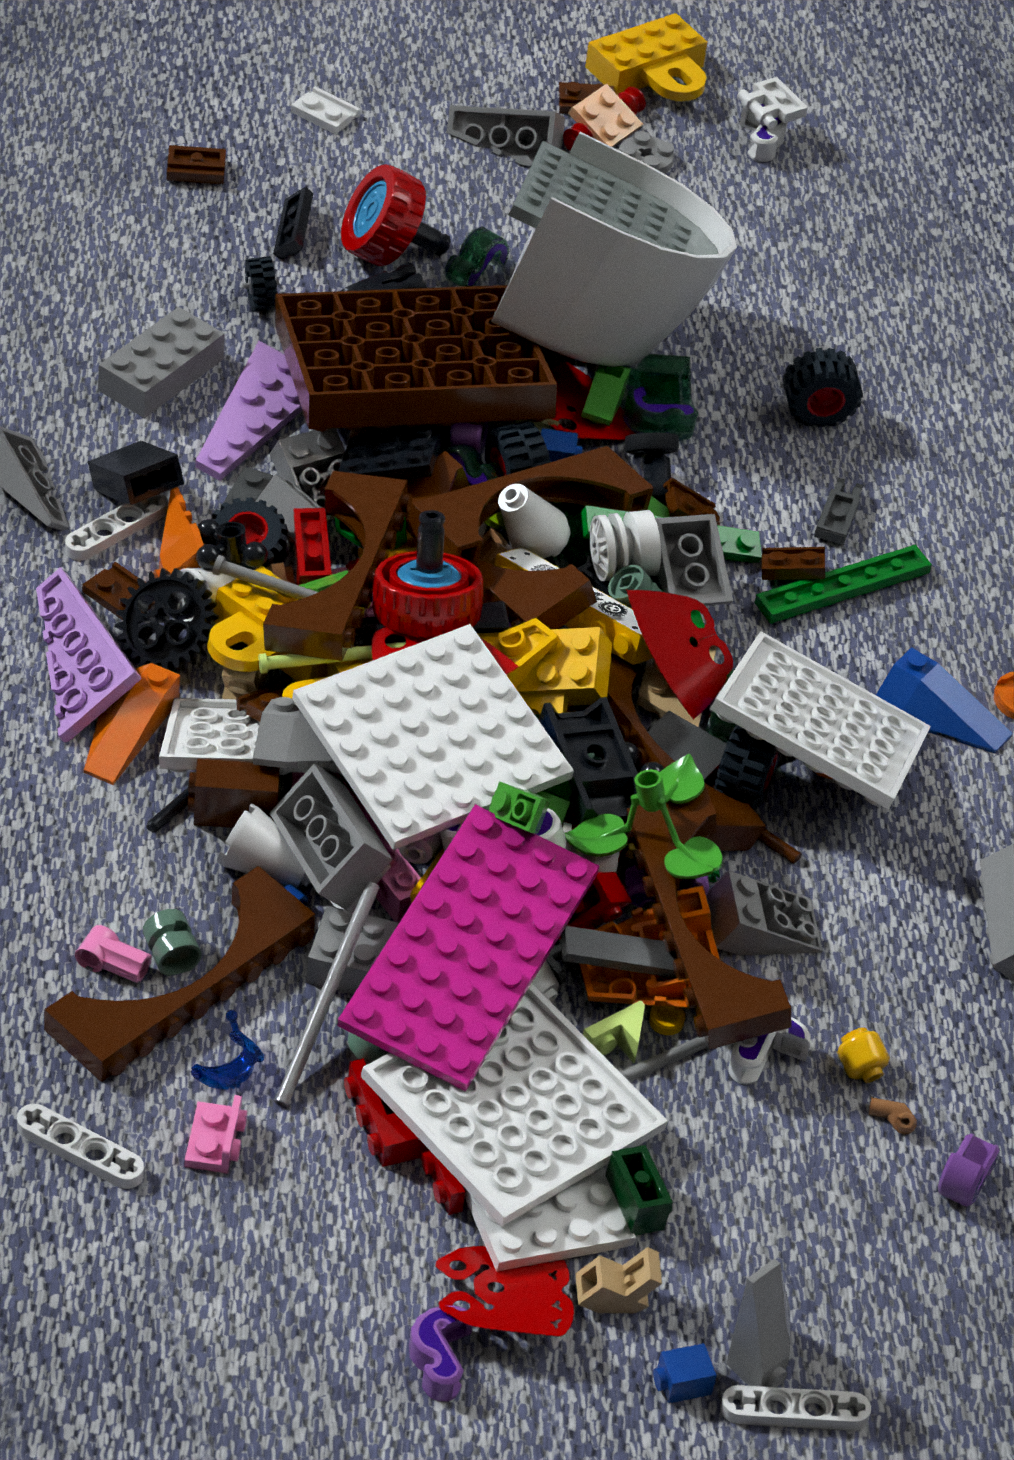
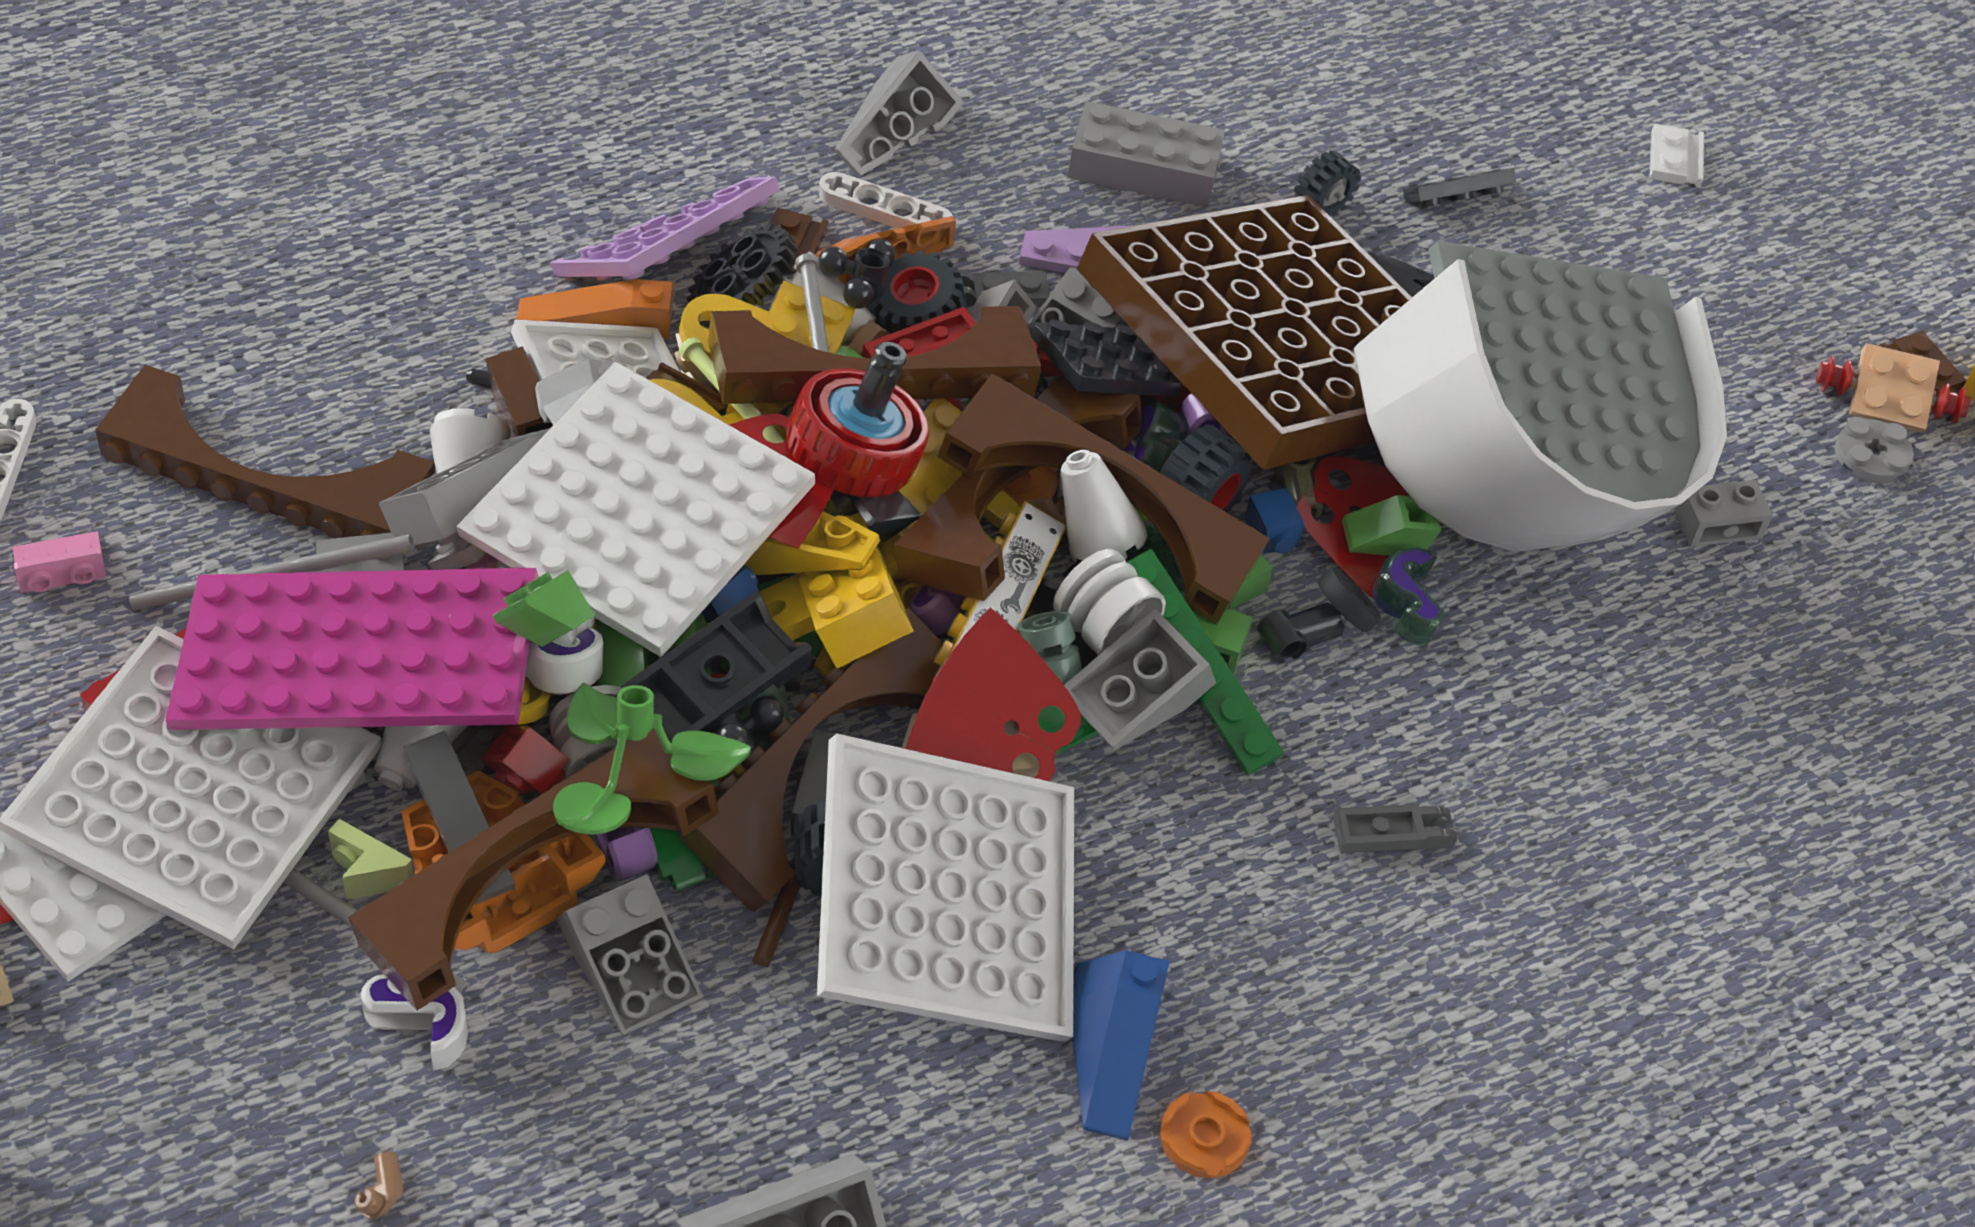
camera: 65 degrees right, 5 degrees up
bright pink piece [75,925,152,983] -> none
black brick [88,441,184,506] -> none
sand green wheel [142,909,202,976] -> none
reddish brown plate [167,145,226,184] -> none
clear blue helmet [191,1010,264,1090] -> none
red wheel [341,164,451,266] -> none
light grey wedge [447,105,565,167] -> none
dark green brick [605,1145,673,1236] -> none
clear green torso [626,354,692,419] -> none
reddish brown plate [663,477,720,525] -> none
green plate [755,544,932,624] -> none
reddish brown plate [762,547,825,580] -> none
black wheel [783,348,863,427] -> none
yellow head [837,1027,890,1083] -> none

